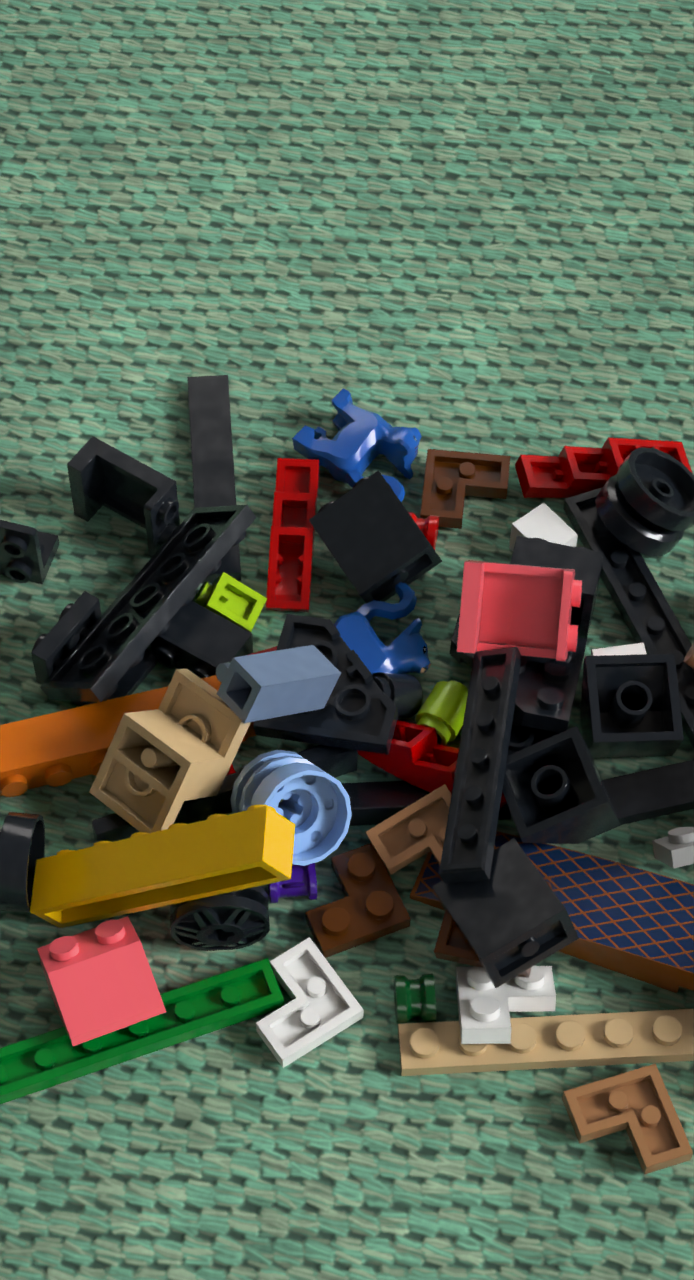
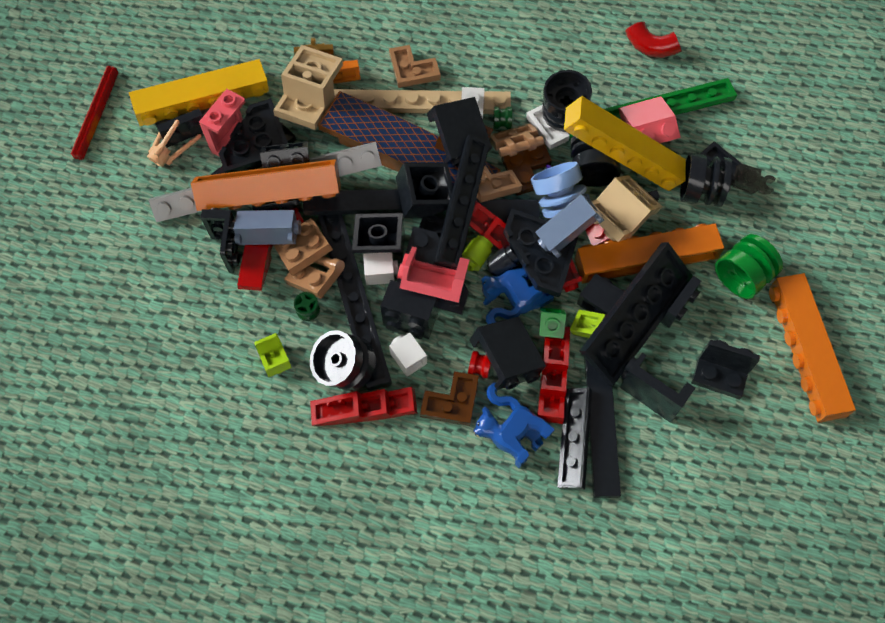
camera: 175 degrees left, 10 degrees up
none -> medium nougat plate [489,123,544,157]
none -> green bracket [539,307,566,338]
none -> black wheel [542,70,592,132]
none -> black tile [557,387,592,490]
none -> red cylinder [625,21,682,58]

